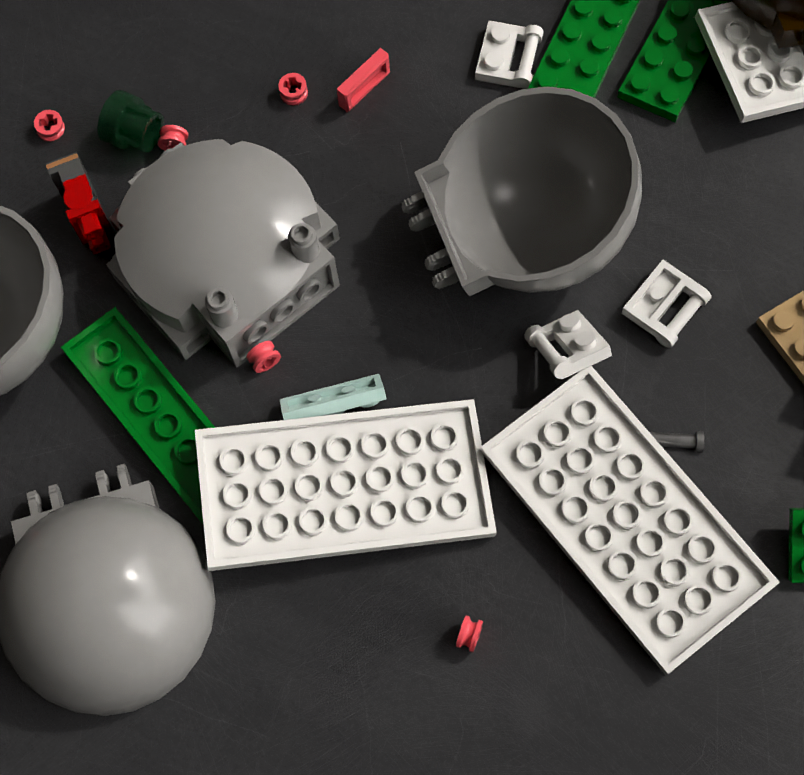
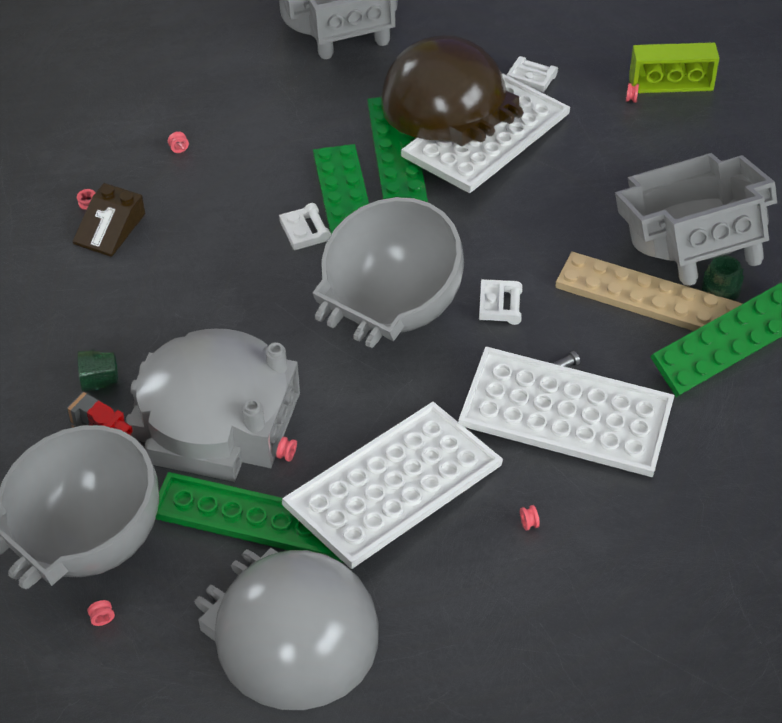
camera: 40 degrees left, 20 degrees down
coral bush [34,110,65,142] -> none
coral bush [158,125,188,151] -> none
coral bush [278,73,308,106] -> none
light aqua plate [279,374,387,420] -> none
coral tile [337,48,390,112] -> none
white plate [524,310,612,379] -> none

